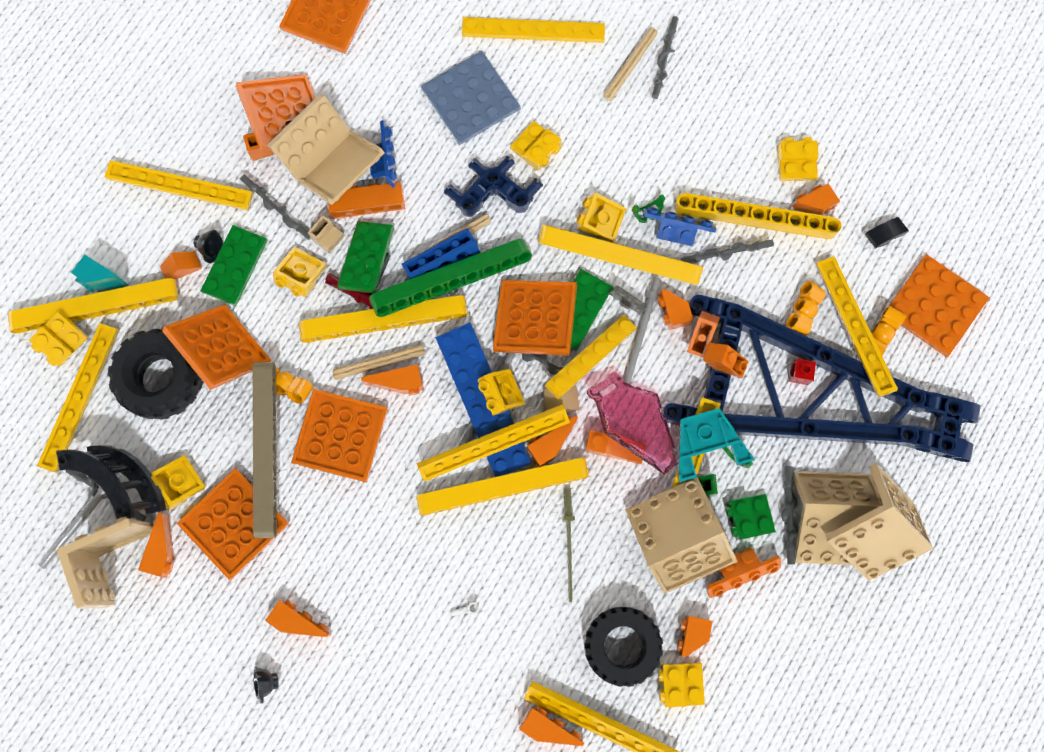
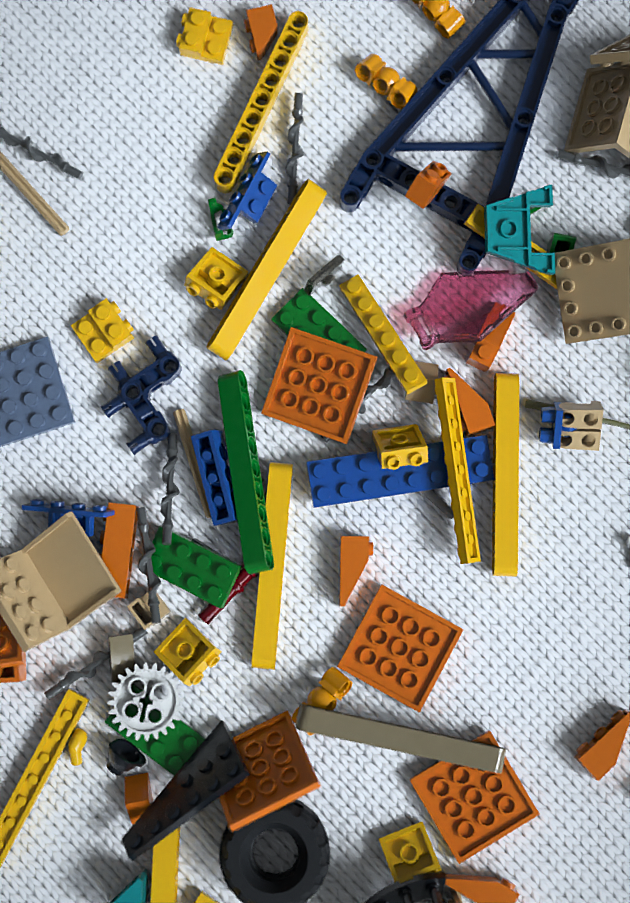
camera: 75 degrees left, 5 degrees up
tan axle [332,345,425,380] -> none
light grey bar [622,277,661,386] -> none
orange slope [657,289,693,330] -> none
orange brick [687,311,720,358] -> none
green plate [725,494,776,541] -> none
red brick [789,359,816,385] -> none
yellow plate [816,256,898,398] -> none
none -> yellow arm [68,728,87,766]
none -> white gear [107,662,185,741]
none -> dark tan slope [108,633,135,683]
none -> black wing [122,720,250,861]
none -> dark grey piece [136,507,161,624]
none -> dark grey piece [160,433,180,545]
none -> tan hips [539,401,604,451]

